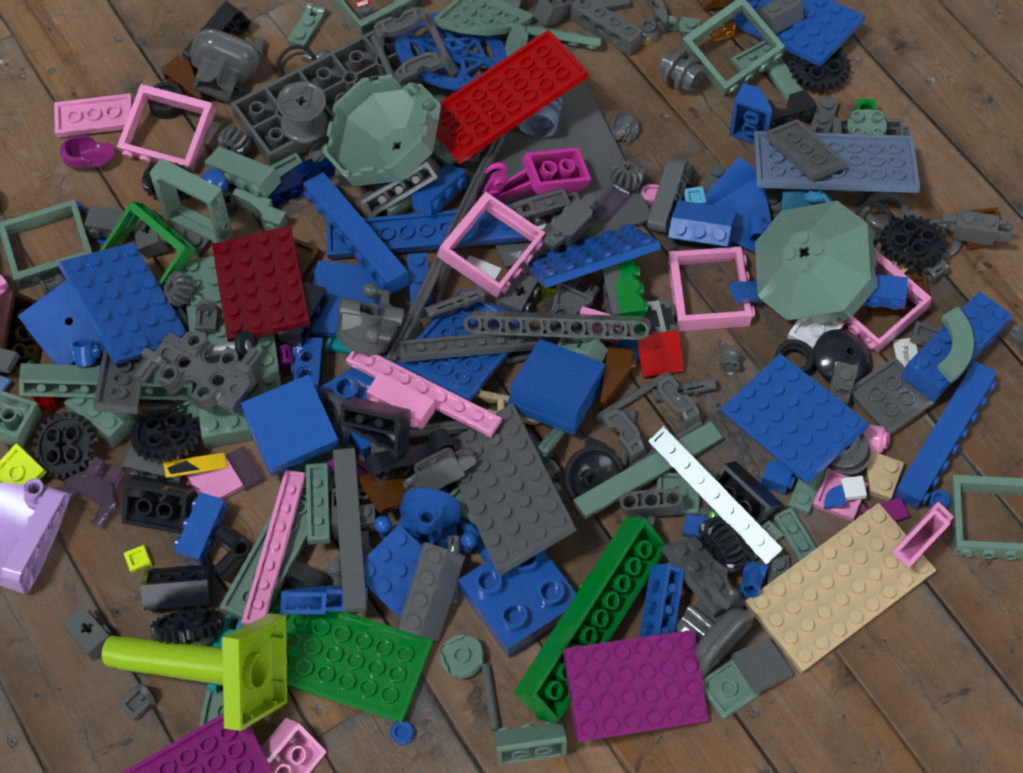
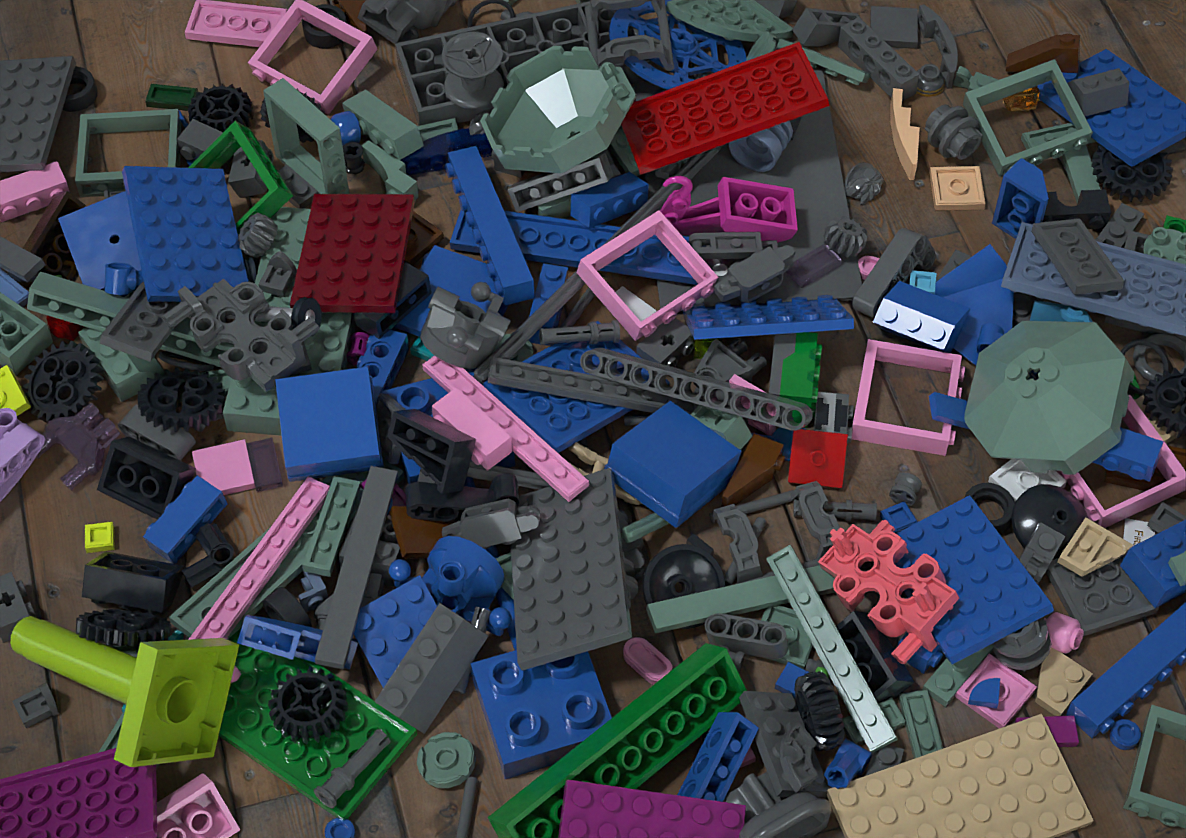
camera: 15 degrees right, 5 degrees down
magenta hair [60,136,115,169] -> none
yellow sticker [163,453,227,478] -> none
dark grey gear [217,125,252,156] -> none
white tile [840,476,867,501] -> none
bright pink slope [891,502,954,568] -> none
none -> dark green tile [145,84,198,111]
none -> black gear [188,83,254,132]
none -> black gear [268,666,348,745]
none -> sand blue bracket [298,567,328,612]
none -> dark grey pin [314,729,391,809]
none -> bright pink tile [623,637,672,685]
none -> coral gear [818,520,959,664]
none -> blue tile [880,501,917,534]
none -> light nougat slope [890,88,920,180]
none -> light nougat tile [929,166,985,211]
none -> tan wing [1057,518,1133,577]

